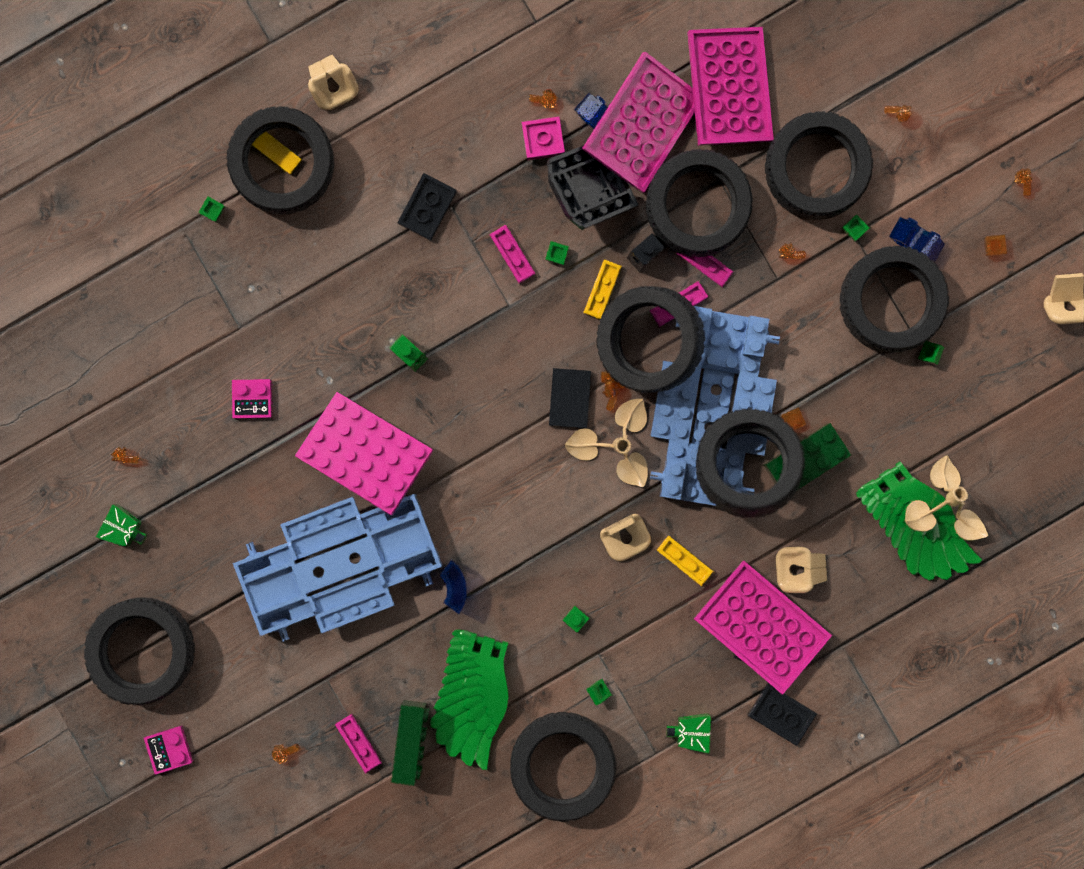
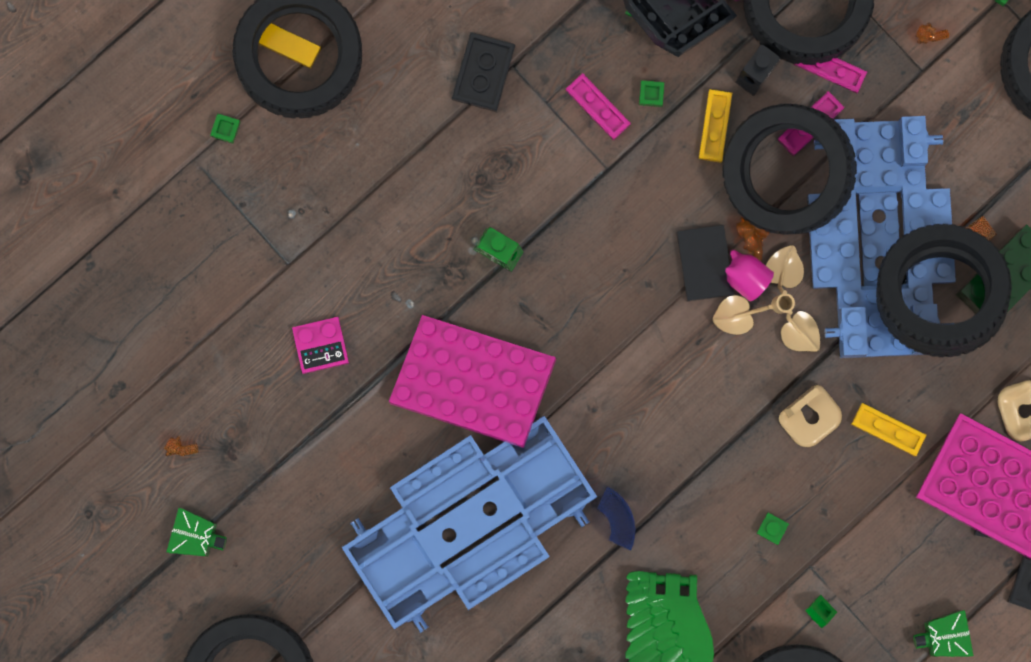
camera: 15 degrees left, 5 degrees down
none -> dark pink piece [725,250,774,301]

